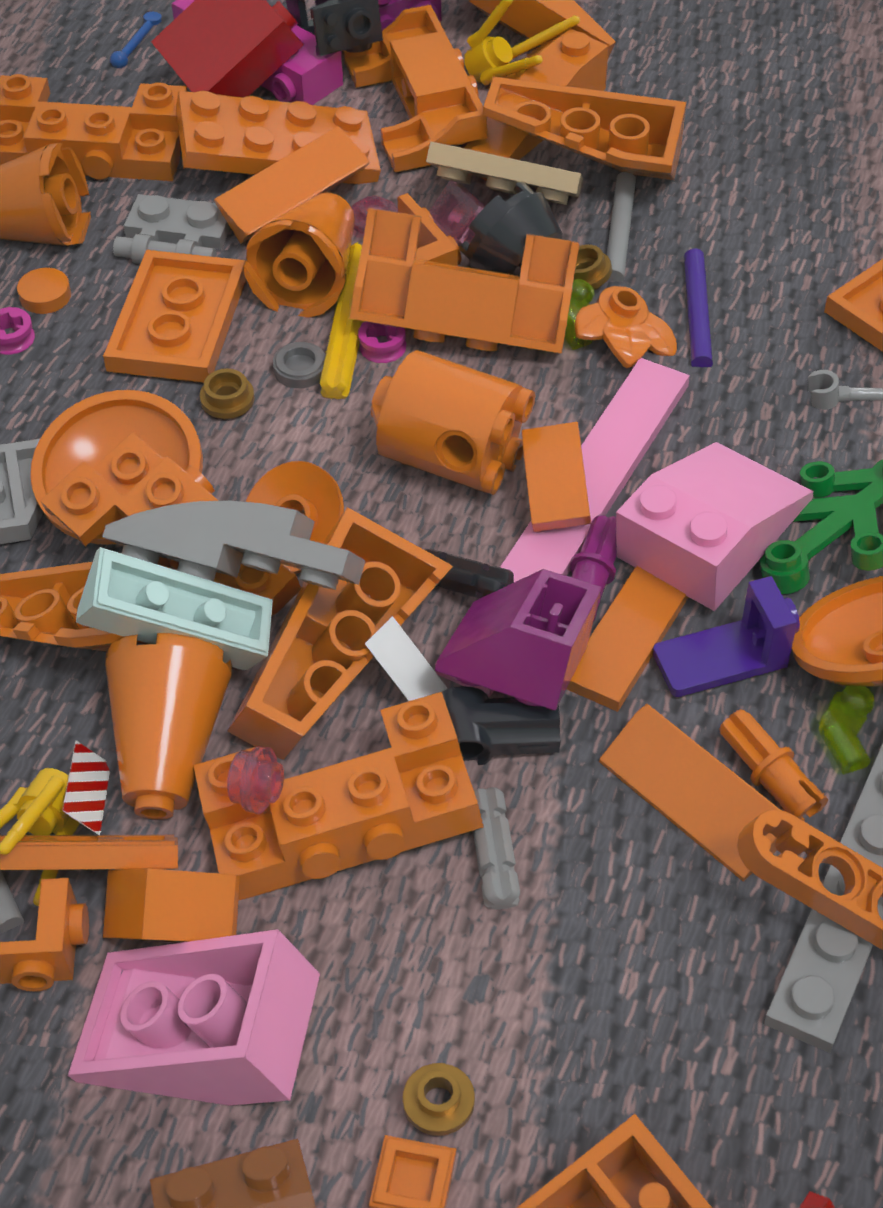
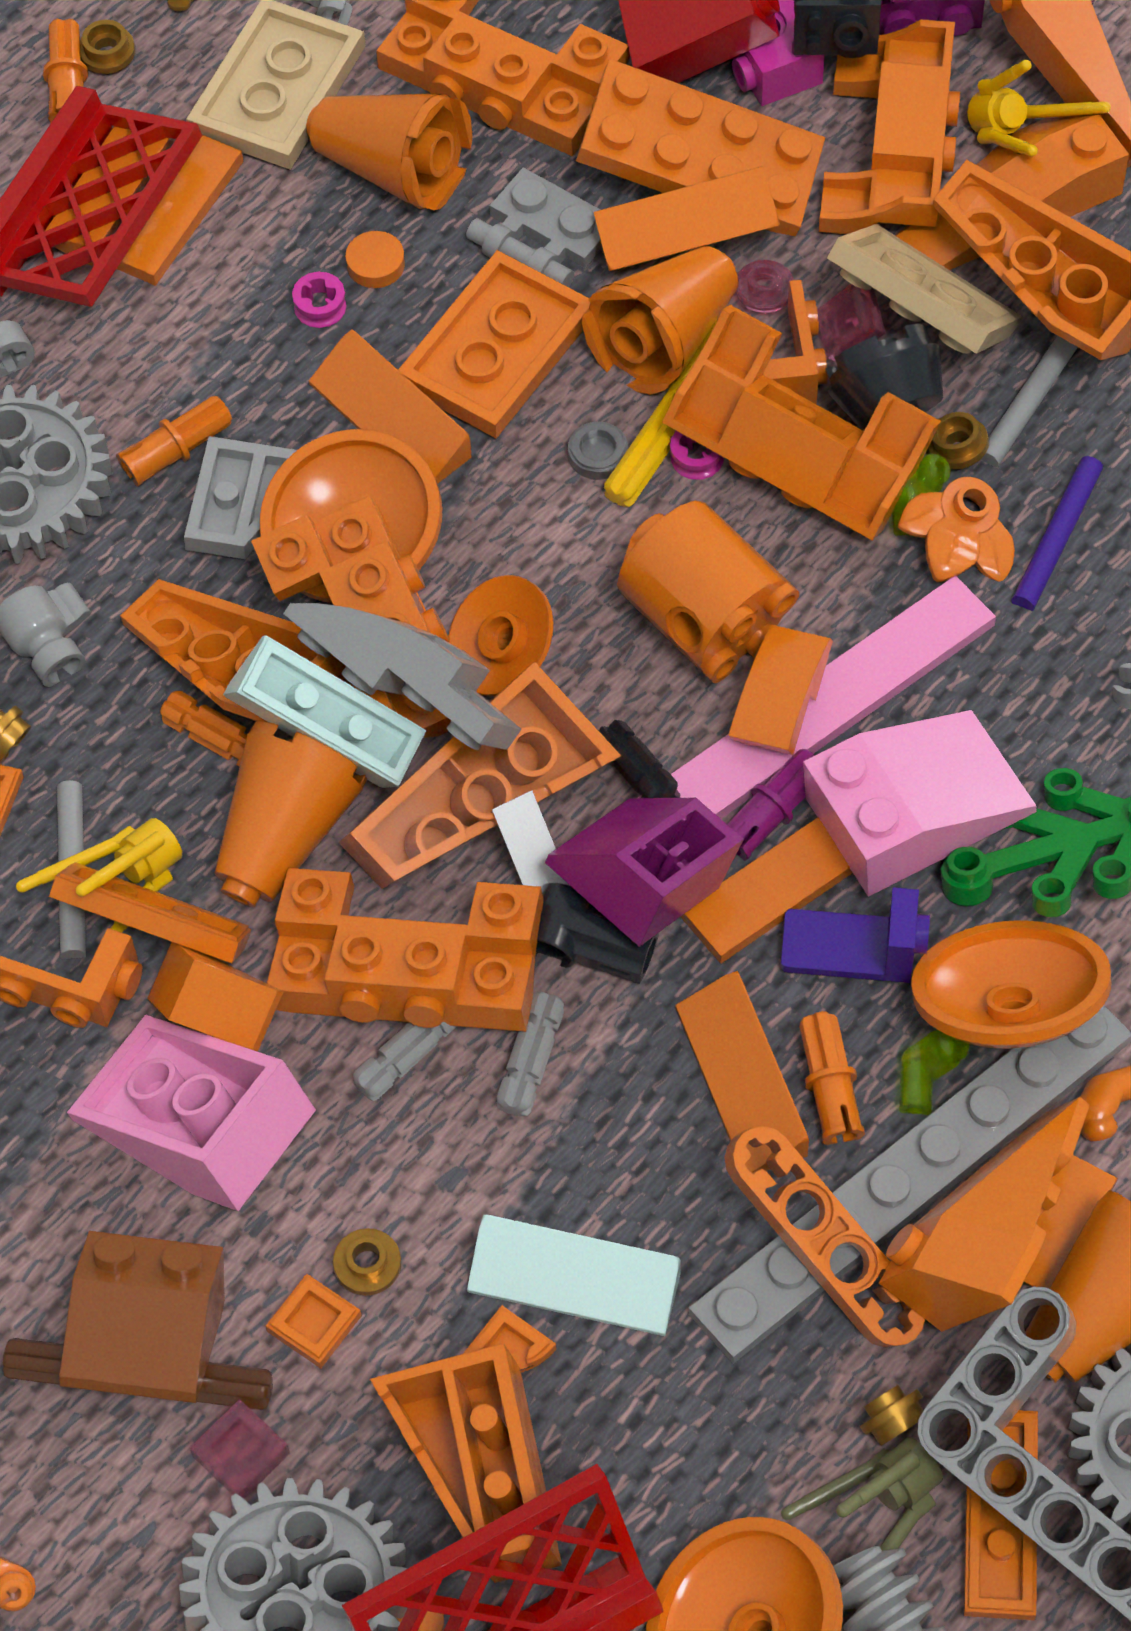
camera: 25 degrees right, 10 degrees up
sticker [62,741,110,835] -> none
pearl gold plate [200,368,255,419] -> none
clear pink plate [227,746,284,814] -> none
none -> orange axle [160,691,247,767]
none -> orange slope [309,329,472,484]
none -> light grey axle [353,1022,457,1101]
none -> orange tile [463,1305,557,1373]
none -> light aqua slope [467,1215,681,1336]

